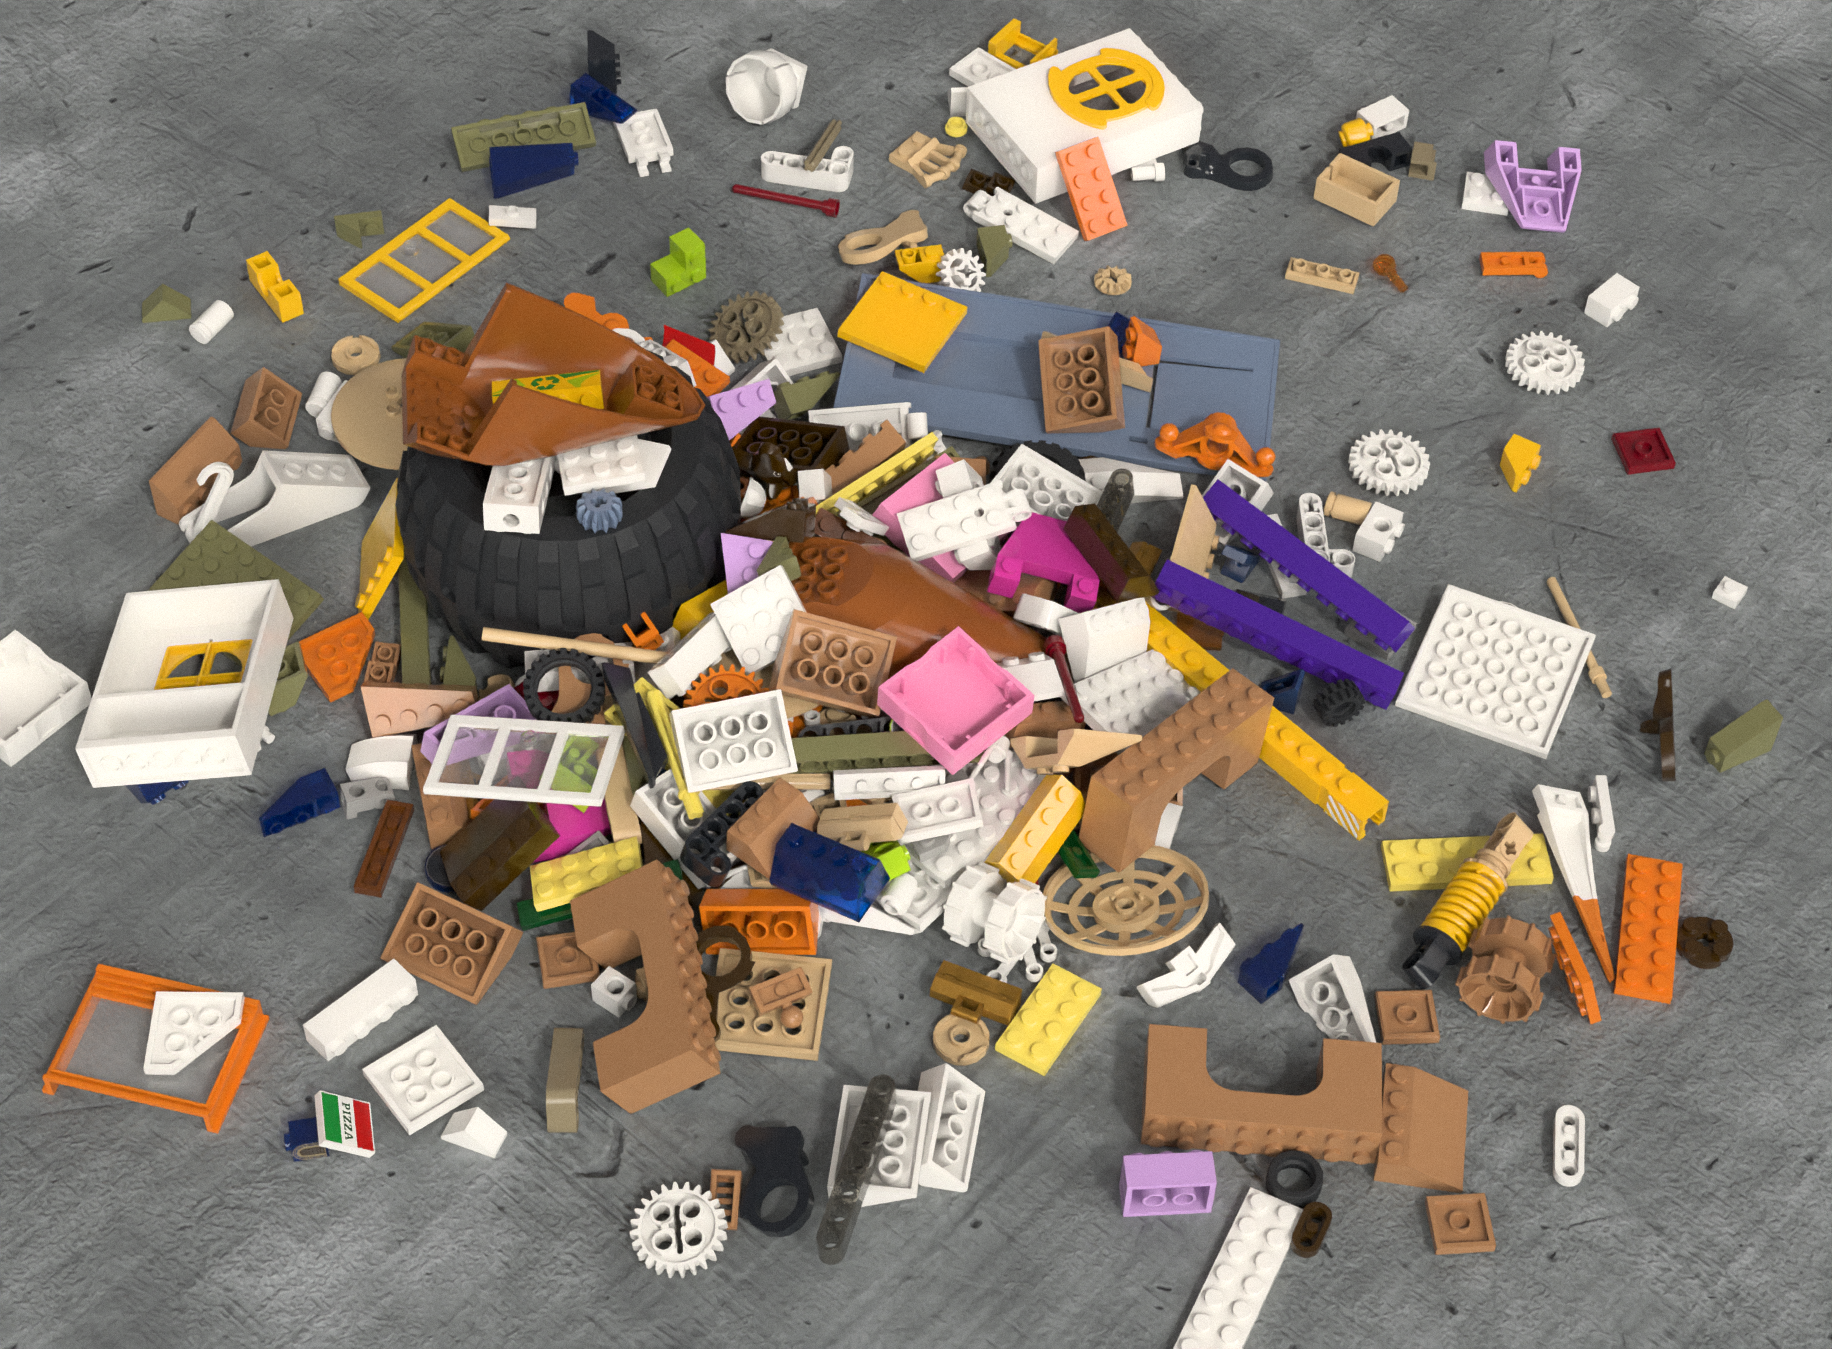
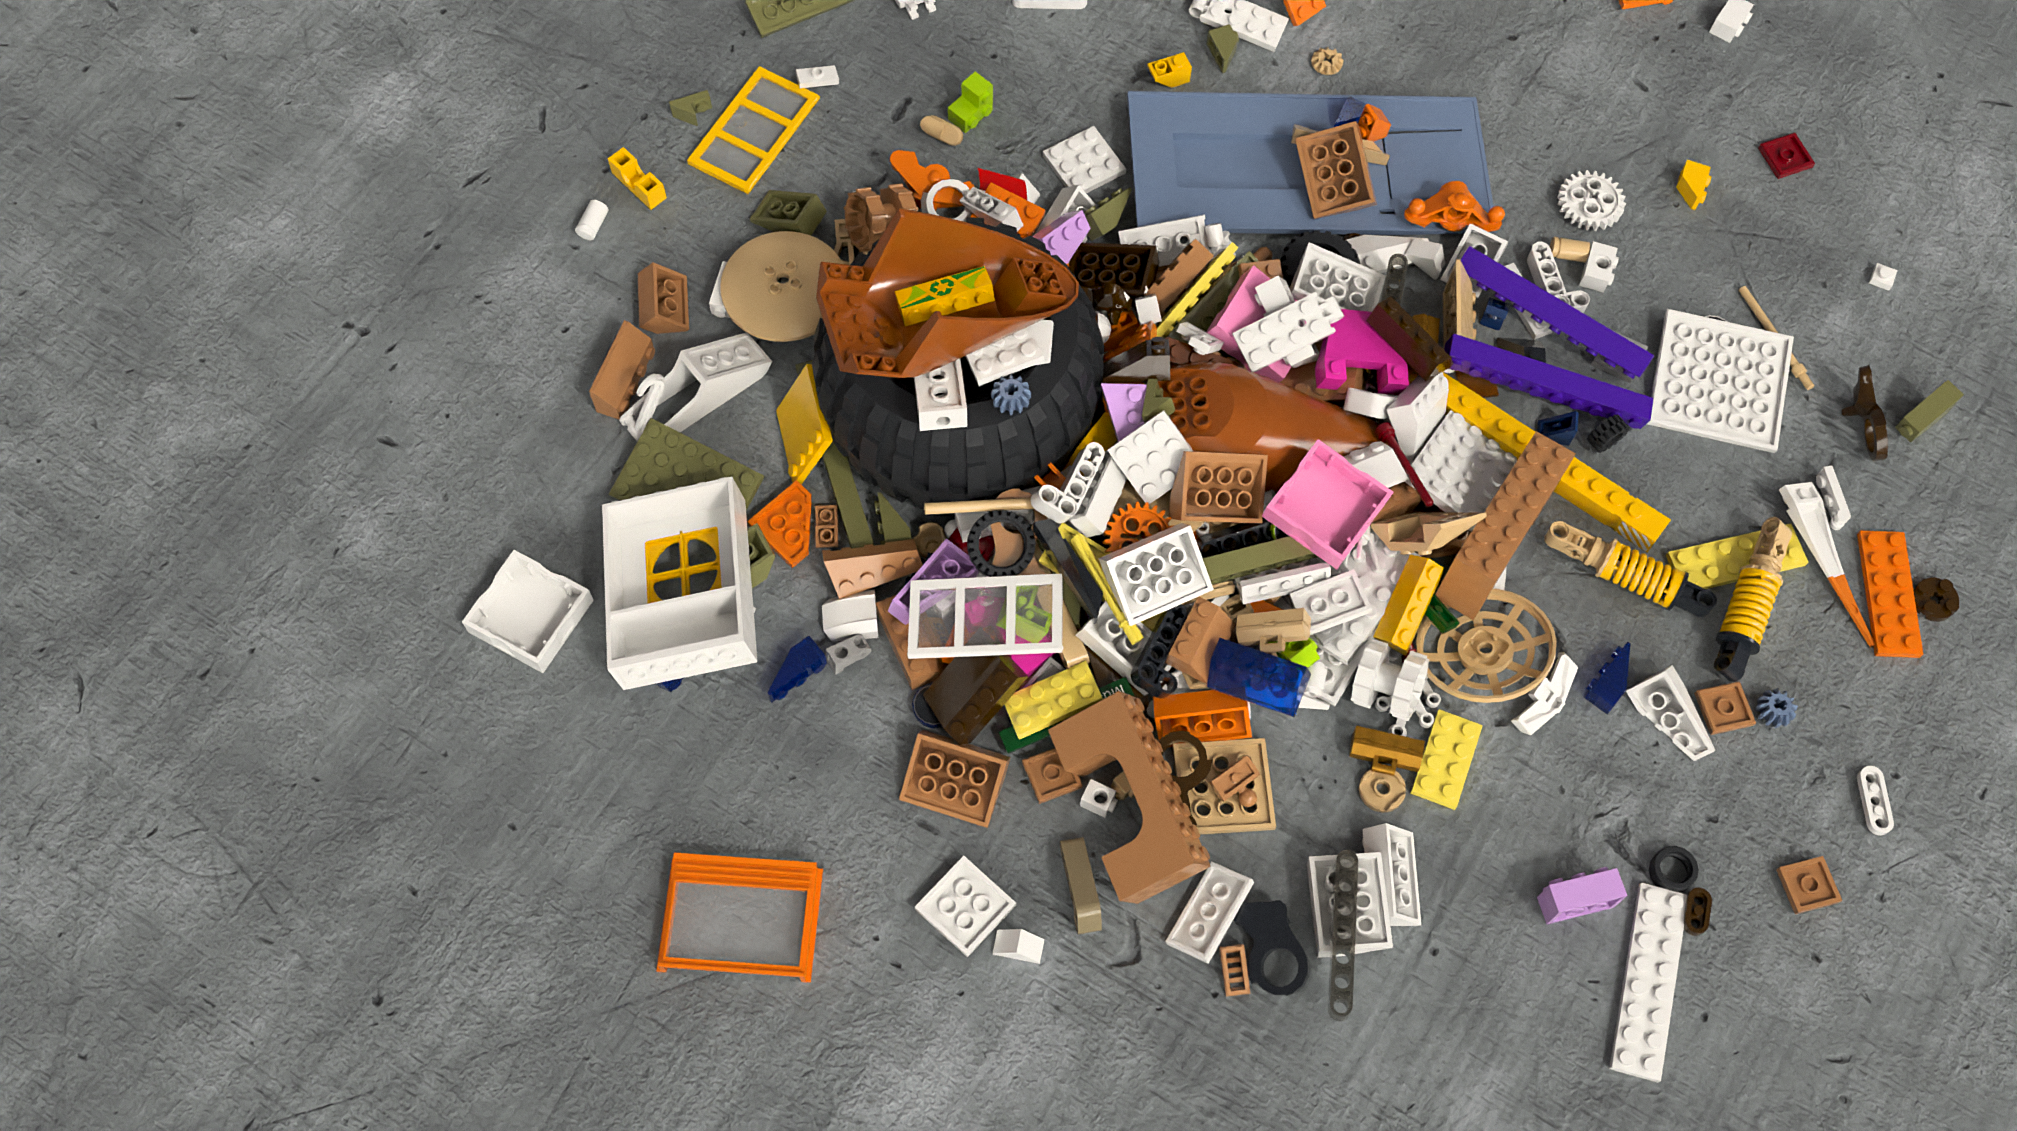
camera: 10 degrees left, 15 degrees up
olive slope [142,283,191,323] -> none
white plate [143,991,245,1075] -> none
clear blue brick [284,1117,330,1162] -> none
white brick [303,959,418,1061] -> none
white piece [305,372,342,418] -> none
tile [314,1090,375,1158] -> none
tan tile [331,335,381,375] -> none
reddish brown plate [354,799,414,898] -> none
clear blue slope [489,143,579,199] -> none
white gear [630,1182,728,1278] -> none
dark tan gear [709,291,785,364] -> none
dark red piece [732,184,840,218] -> none
yellow plate [837,271,968,373] -> none
tan animal [838,210,928,265] -> none
white gear [936,248,986,292] -> none
medium nougat arch [1141,1024,1382,1165] -> none
tan tile [1285,257,1359,294] -> none
clear orange plate [1373,254,1408,293] -> none
medium nougat slope [1374,1063,1468,1193] -> none
medium nougat piece [1455,915,1556,1024] -> none
white gear [1505,331,1585,395] -> none
orange plate [1548,912,1601,1024] -> none
none -> tan arm [920,115,963,146]
none -> white beam [1031,442,1105,523]
none -> white tile [1166,861,1254,964]
none -> white slope [1404,238,1445,280]
none -> piece [1544,521,1717,617]
none -> sand blue gear [1755,688,1798,728]

